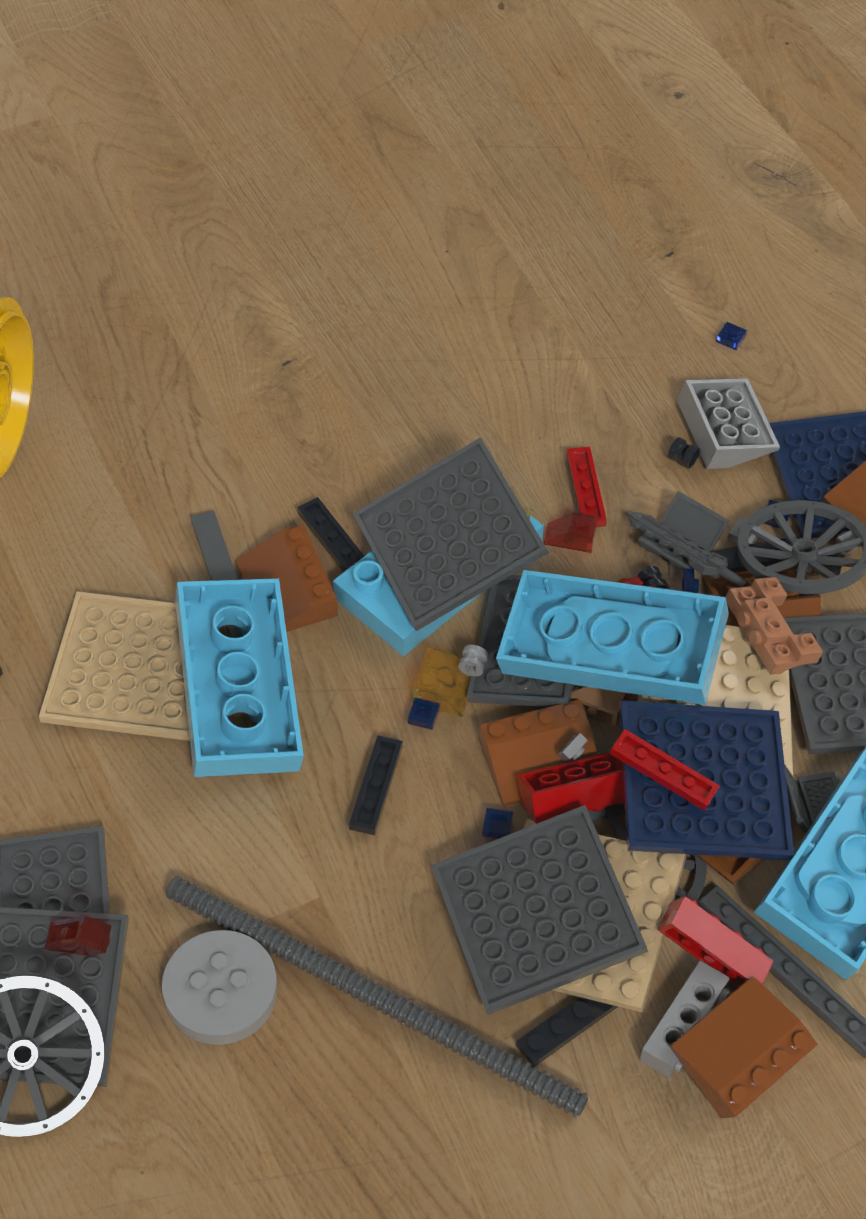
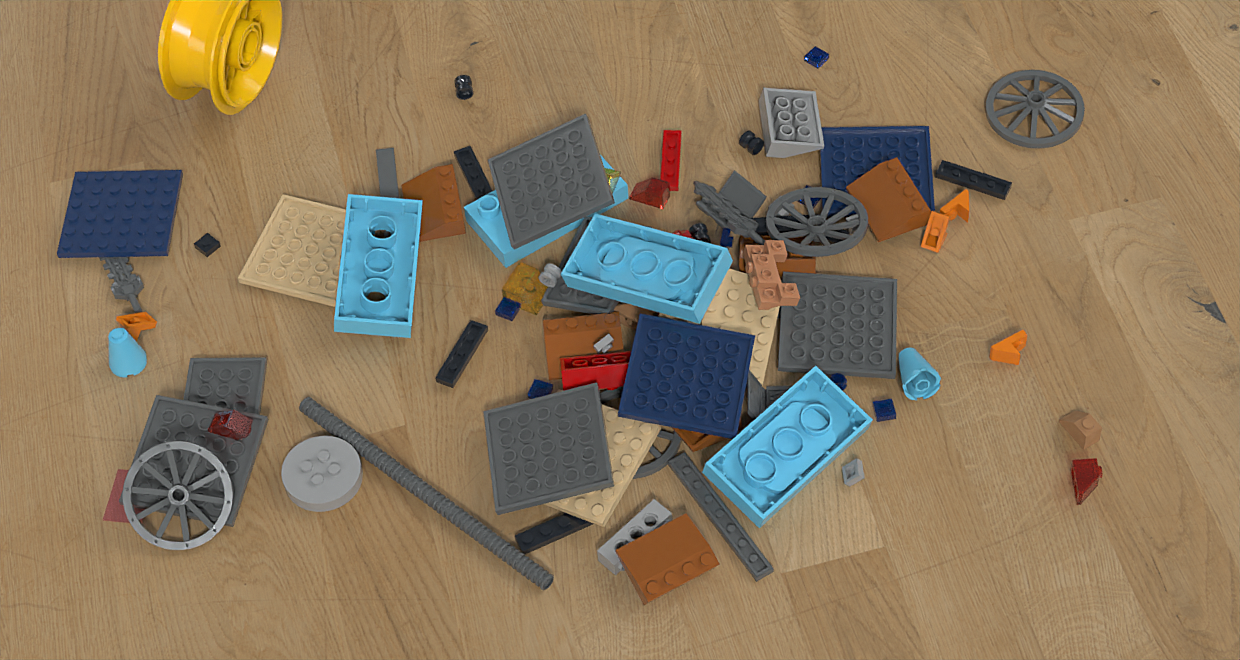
camera: 15 degrees right, 0 degrees up
red plate [609,729,720,811] -> none
brick [657,896,773,988] -> none
none -> black wheel [454,75,474,100]

